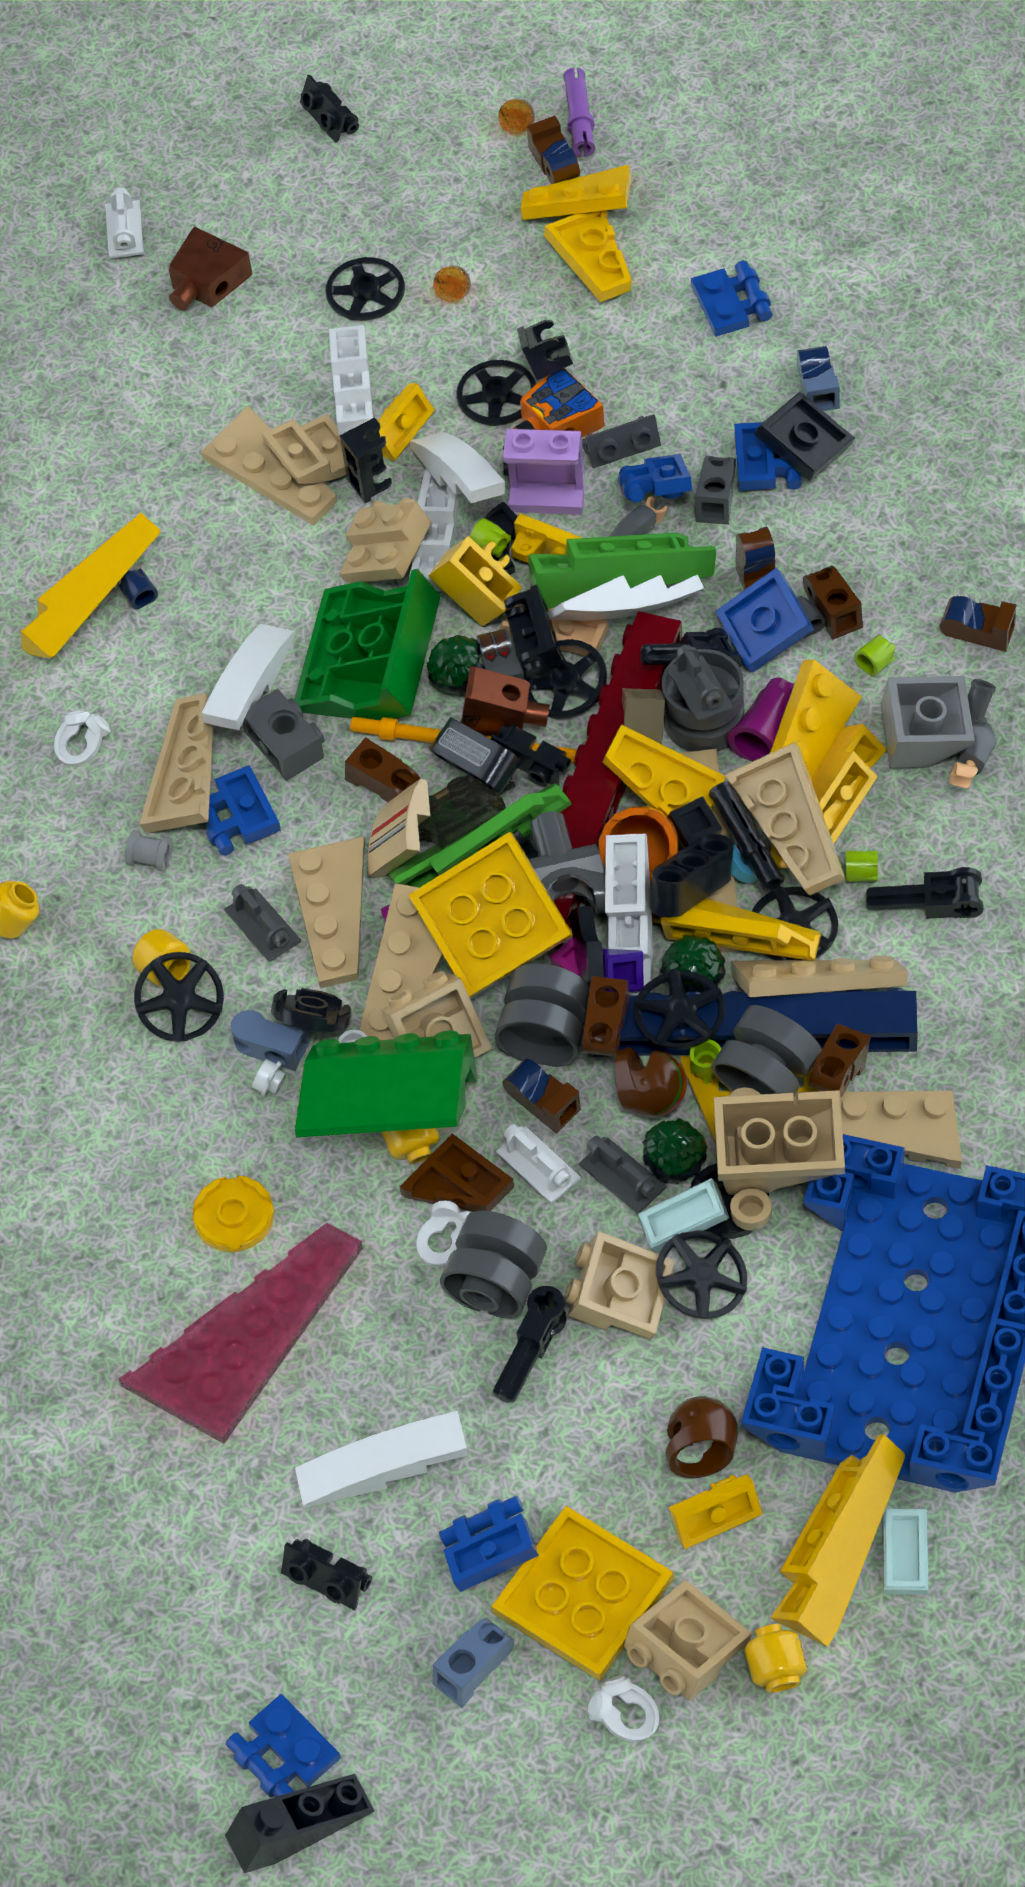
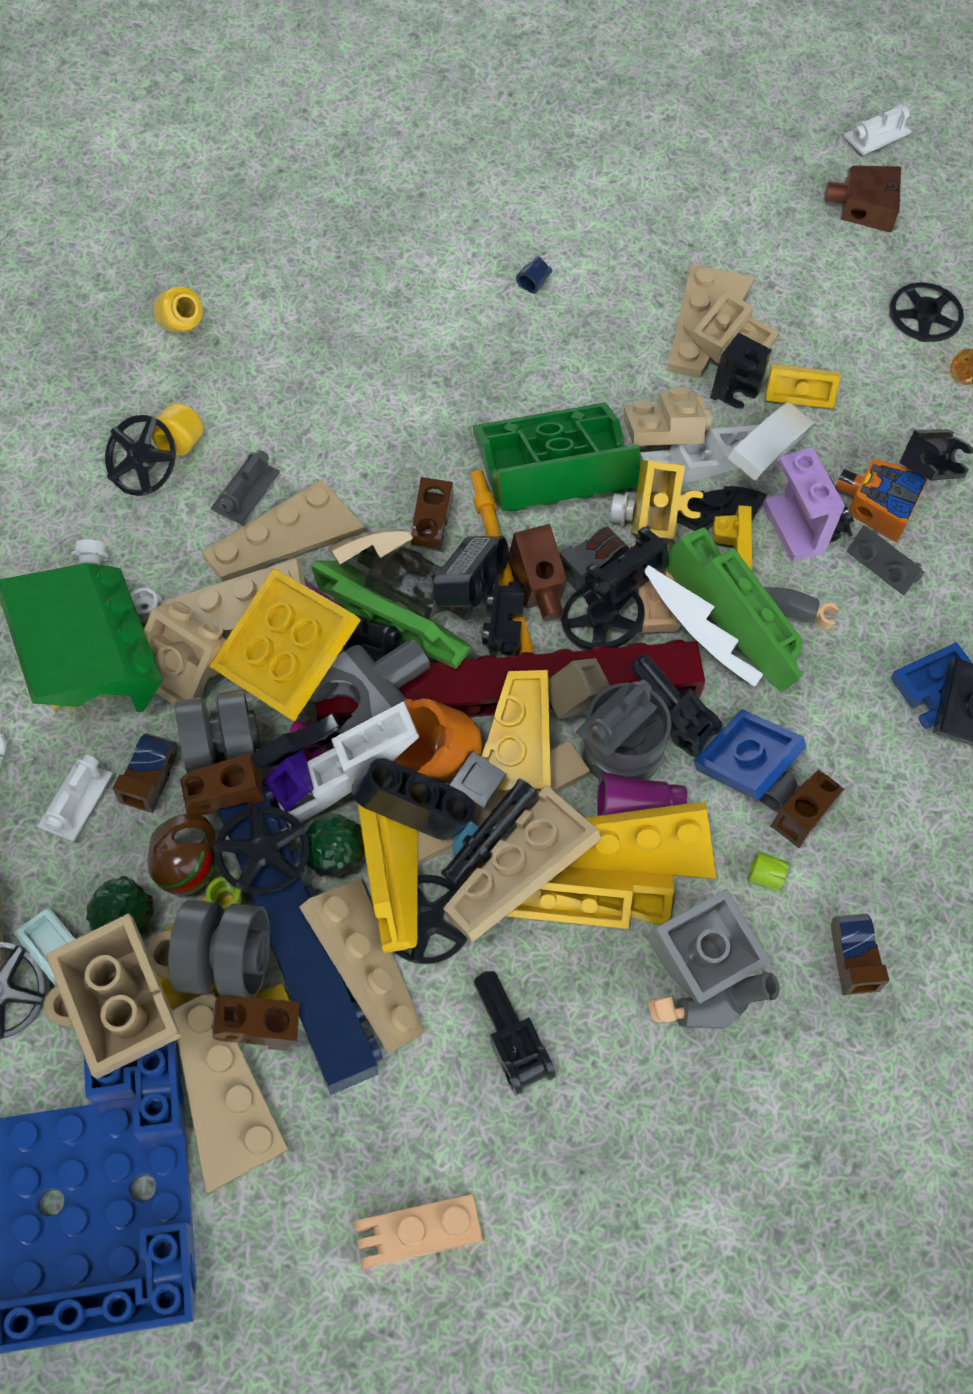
camera: 55 degrees right, 5 degrees up
yellow wedge [21,513,161,658] -> none
white piece [54,711,111,766] -> none
light grey bush [125,830,173,872] -> none
tan wing [139,693,213,833] -> none
white slope [201,624,295,730] -> none
blue plate [204,765,281,855] -> none
sand blue leg [231,1010,312,1071] -> none
dark grey brick [242,688,325,781] -> none
black tile [271,988,351,1032] -> none
white slope [329,325,374,436] -> none
reddish brown wing [400,1133,514,1212] -> none
dark green piece [426,635,485,695] -> none
black wheel [456,360,537,426] -> none
lime hose [470,518,511,558] -> none
dark grey hinge [579,1135,667,1214] -> none
blue plate [618,454,692,502] -> none
dark grey leg [695,455,736,525] -> none
reddish brown leg [736,526,775,590] -> none
lime hose [846,851,878,882] -> none
none -> white plate [610,492,635,527]

